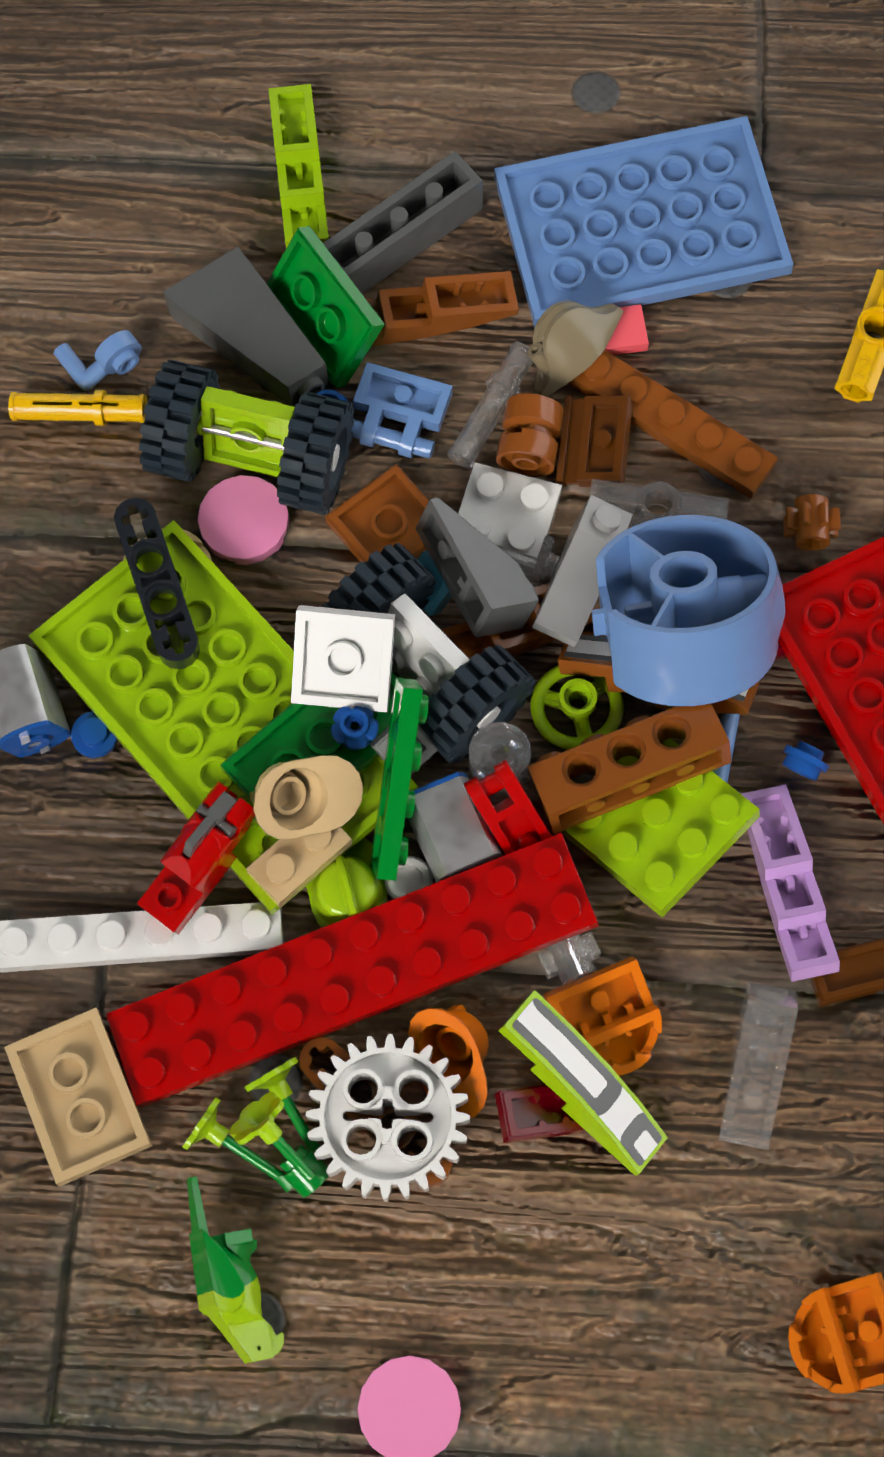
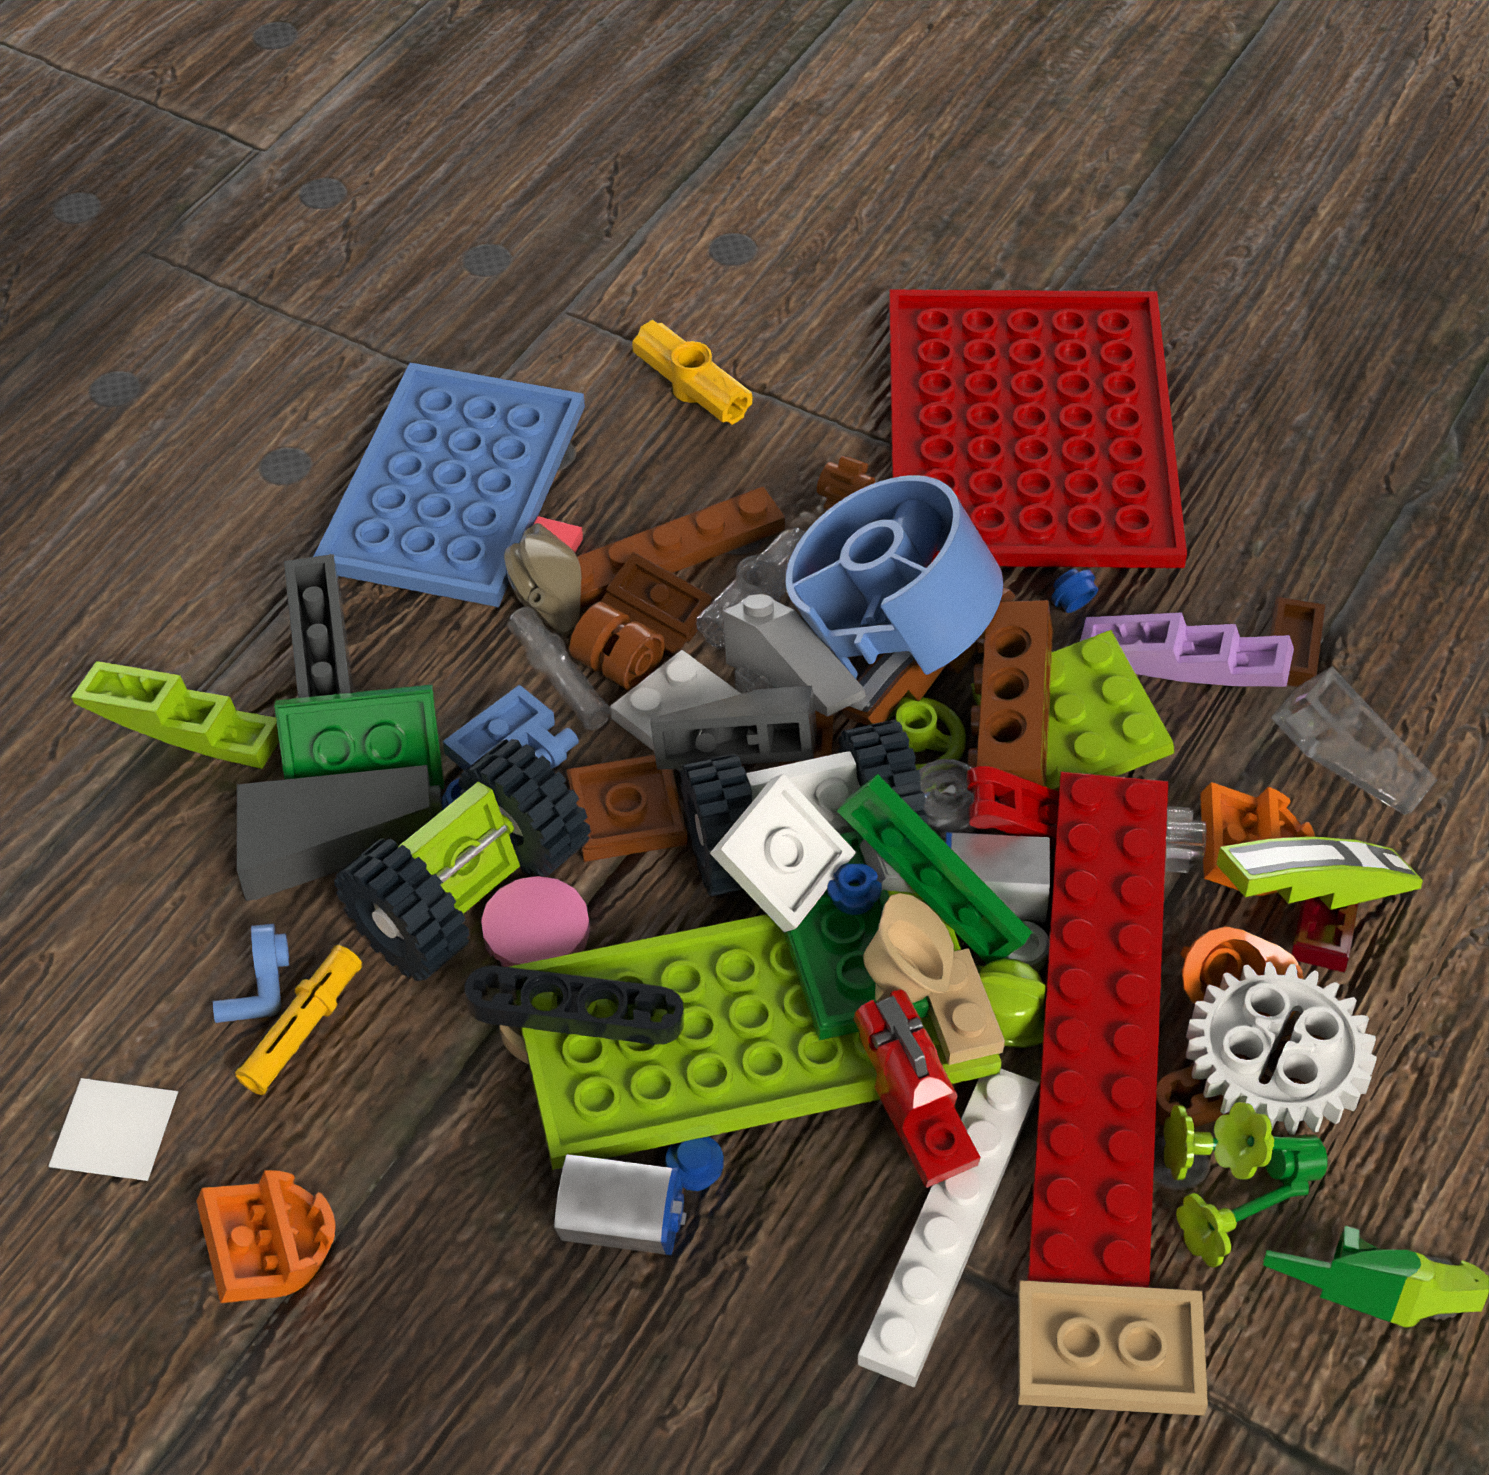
camera: 65 degrees left, 20 degrees down
dark orange slope [367,271,519,346] -> none

